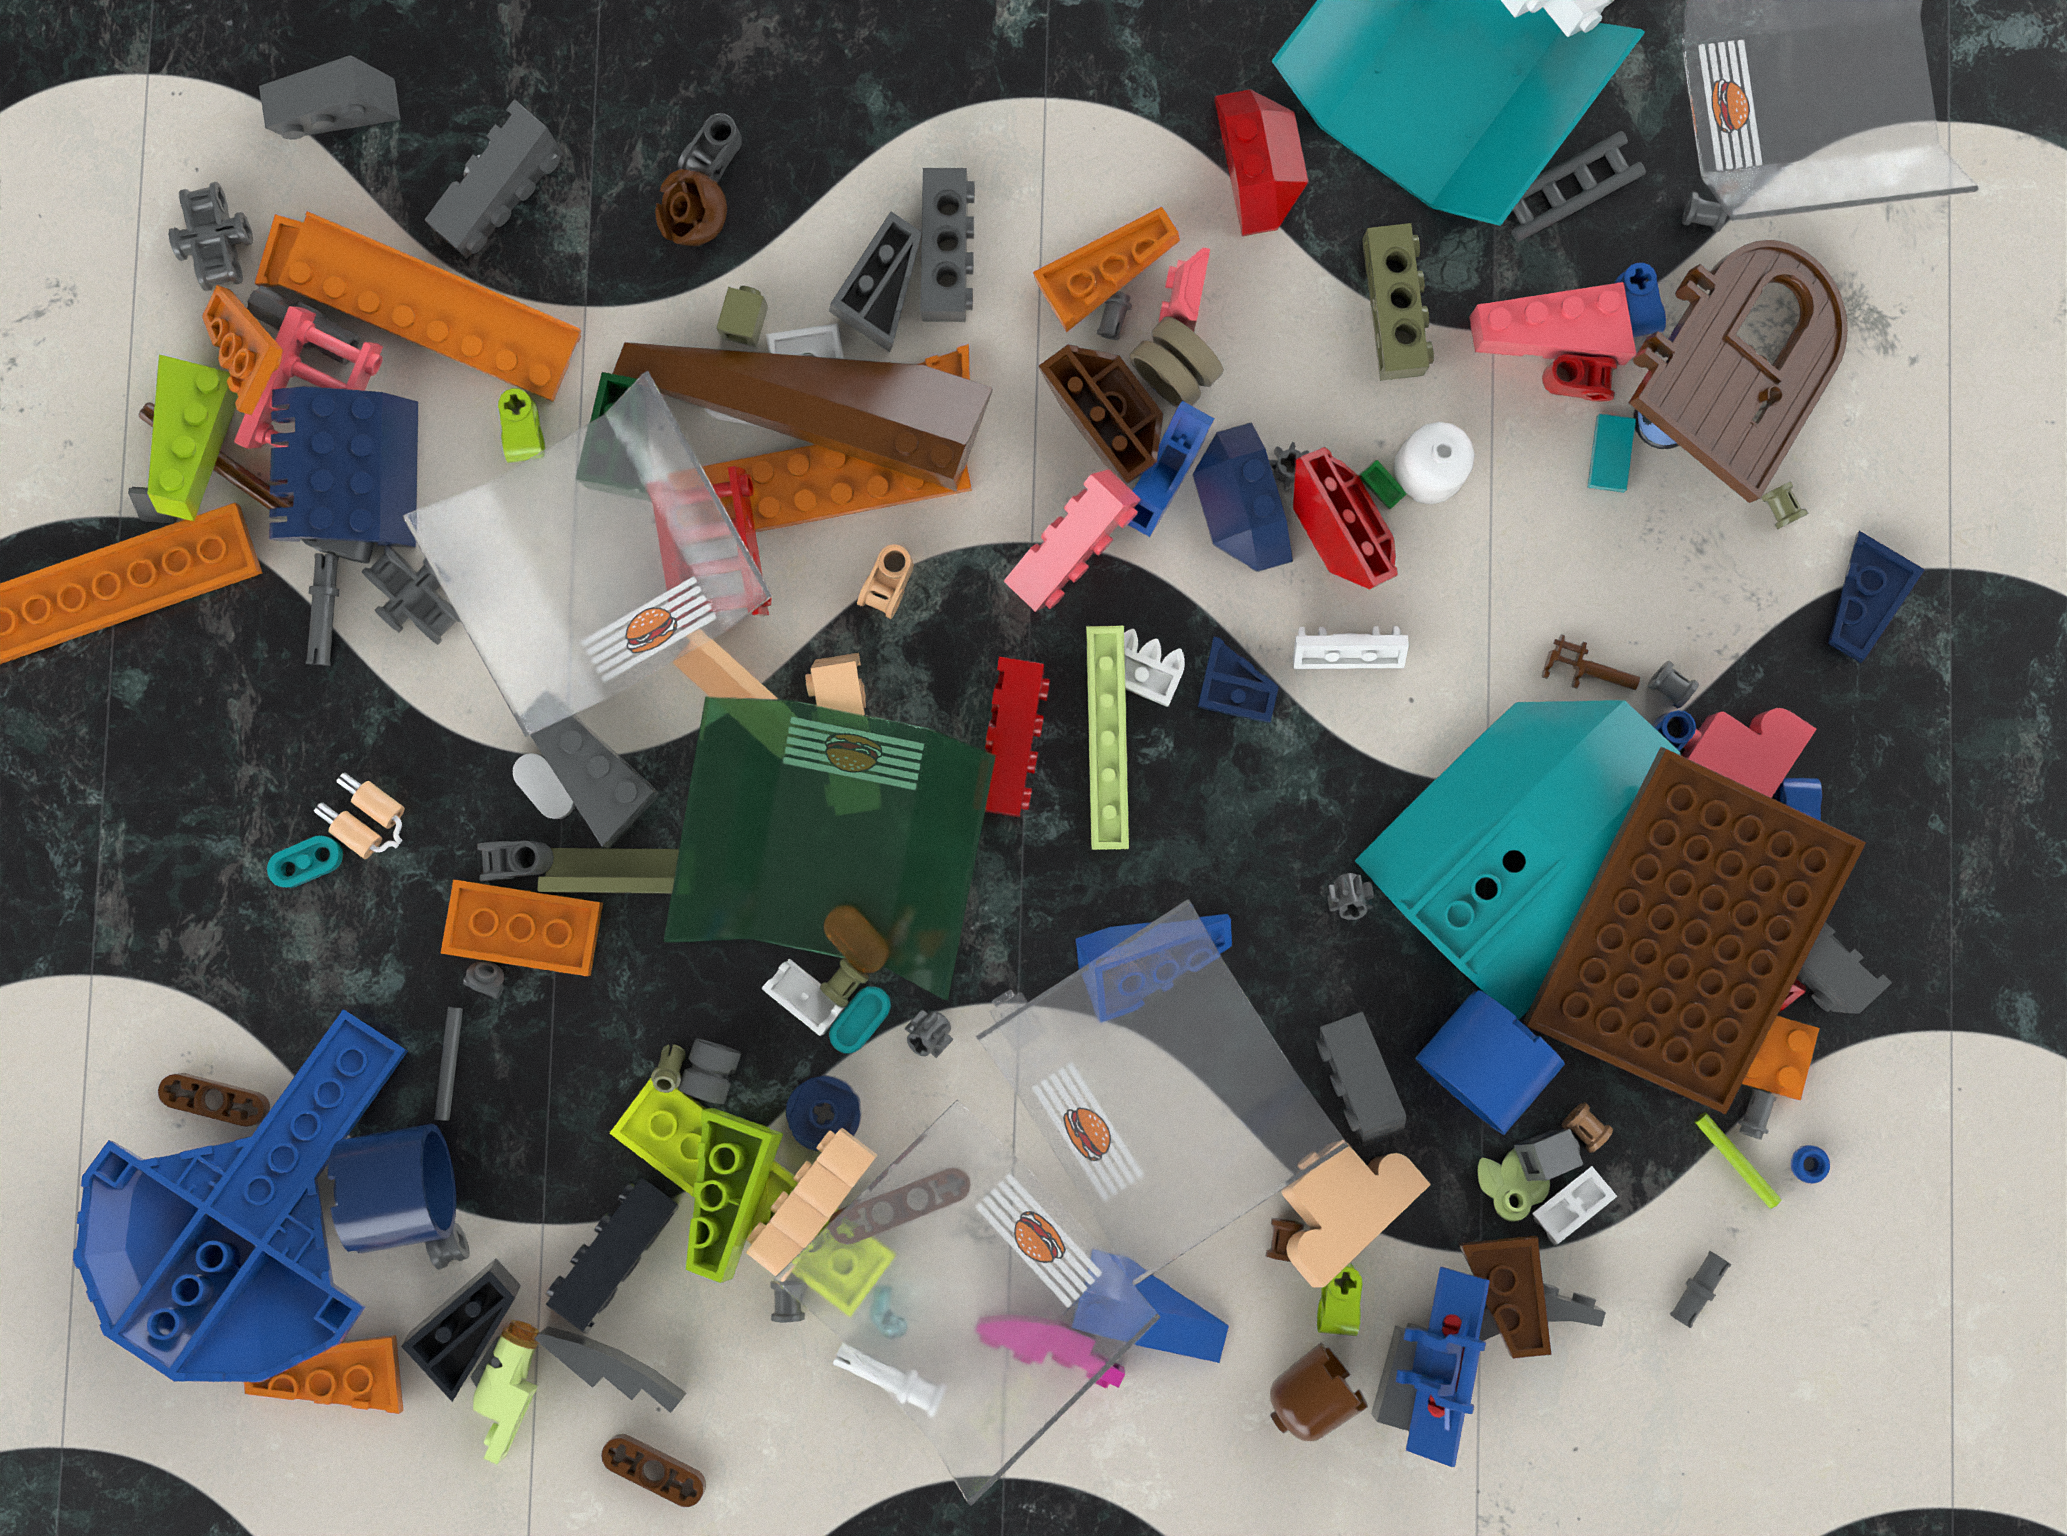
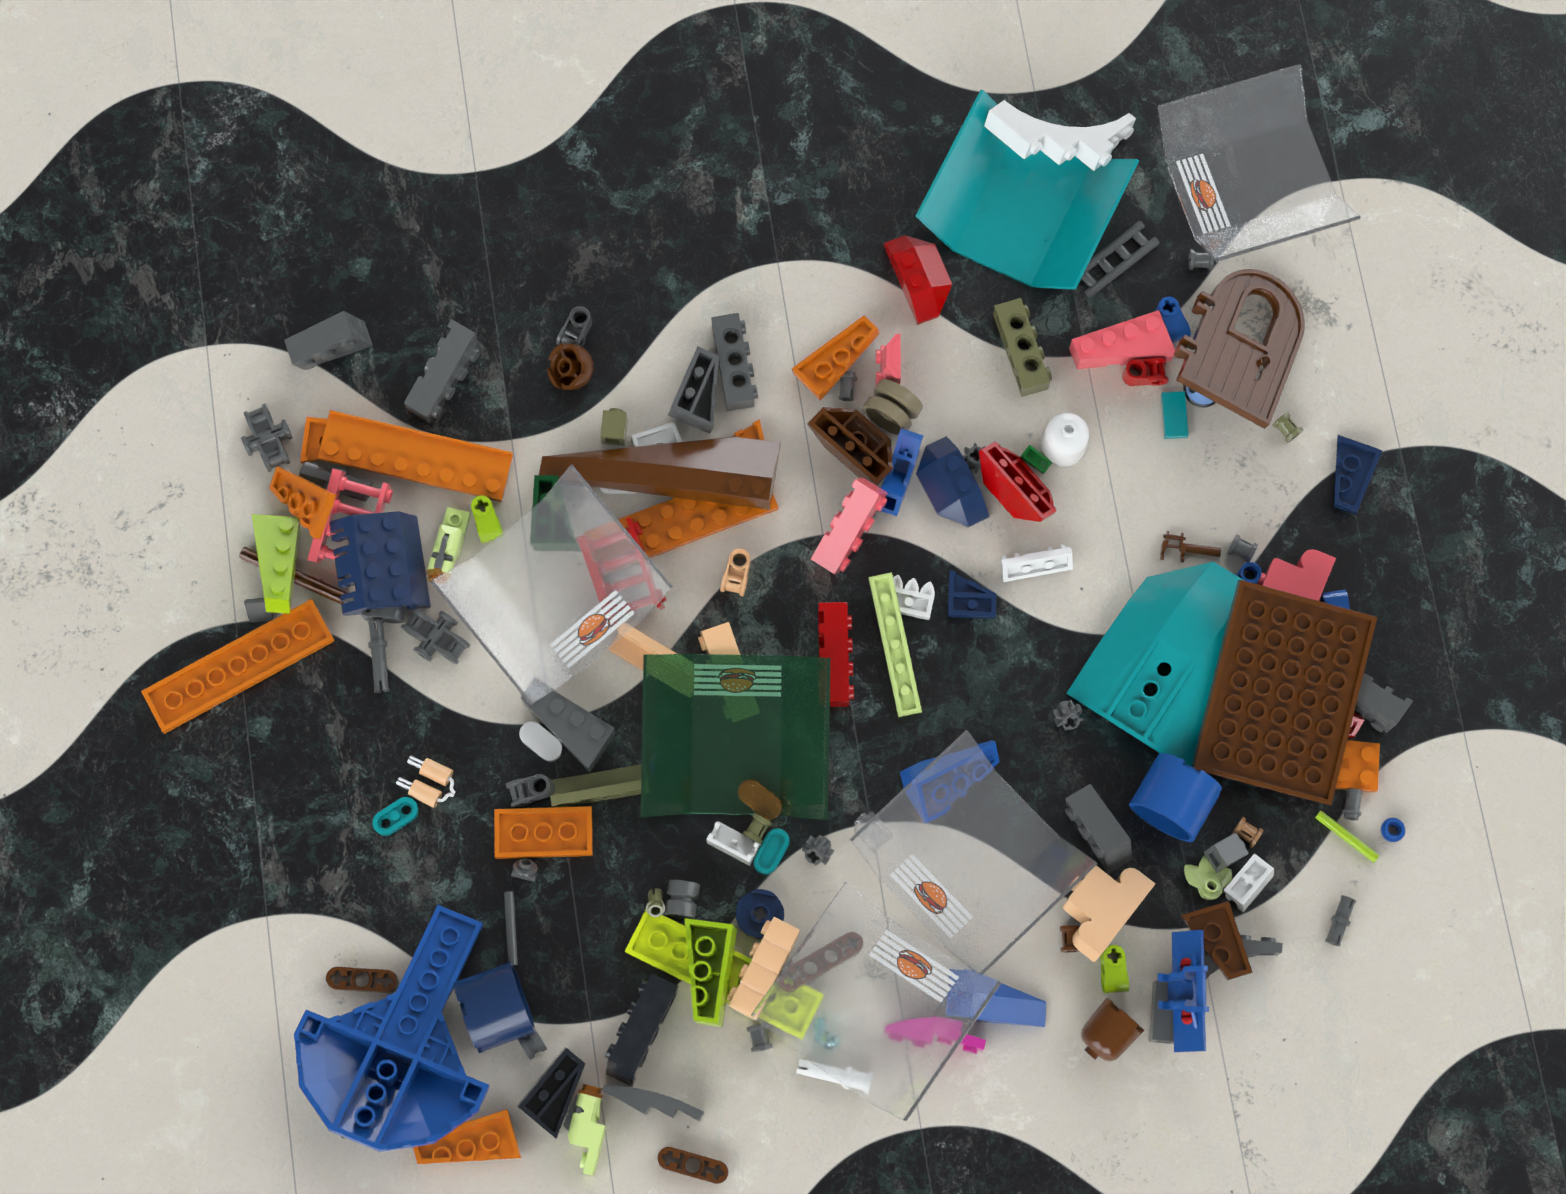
camera: 15 degrees left, 10 degrees down
none -> yellowish green plate [426,507,471,585]

